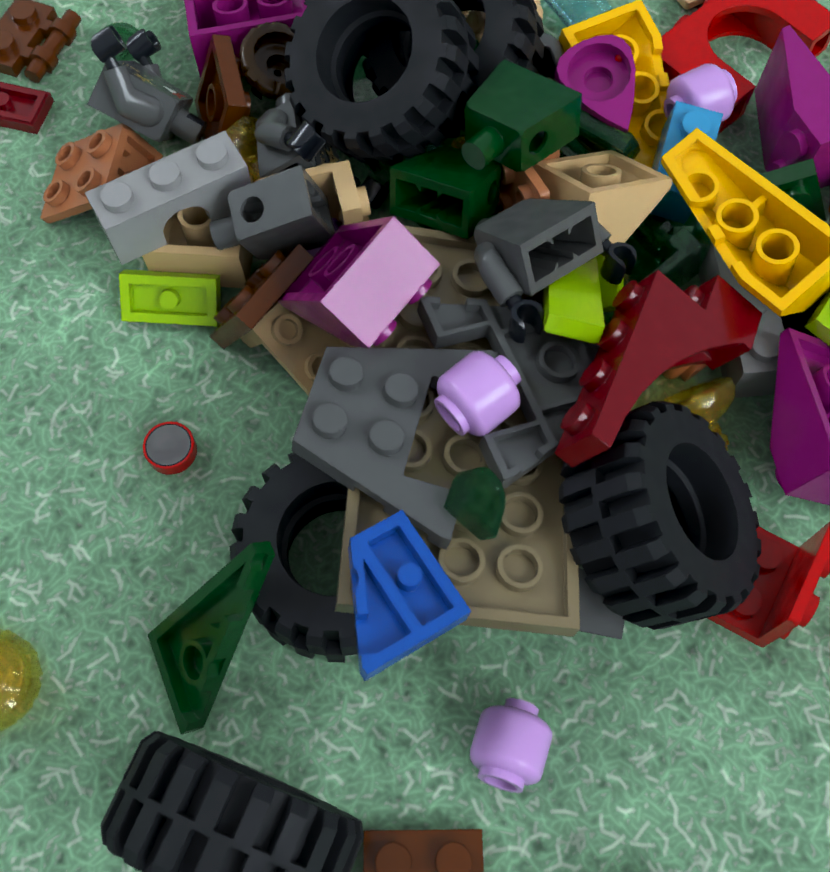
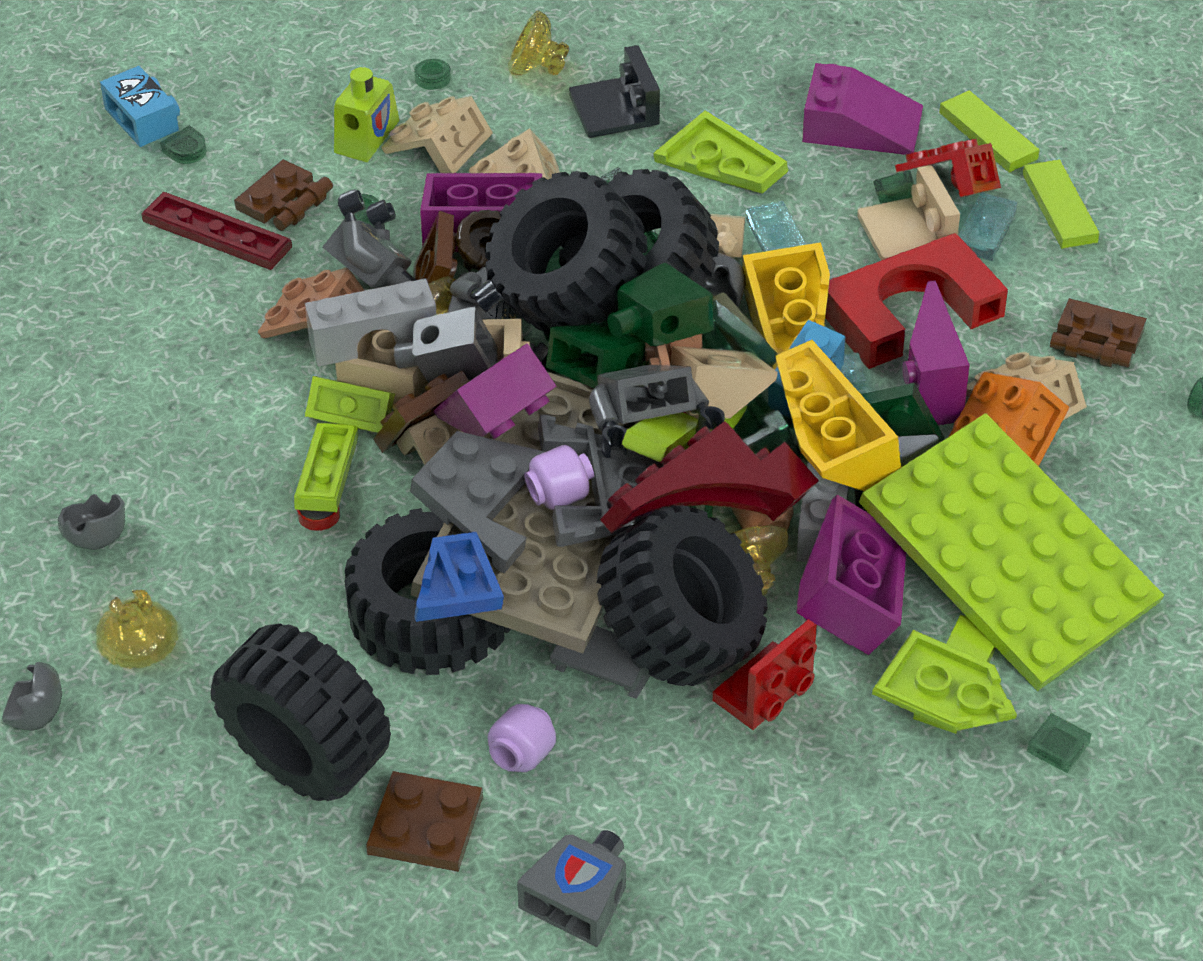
camera: 15 degrees right, 20 degrees down
dark green wing [148,541,275,735] -> none
clear green tile [443,467,506,541] -> none
magenta piece [554,34,636,133] -> none
lavender head [664,63,738,122] -> none
none -> lime tile [294,423,358,512]

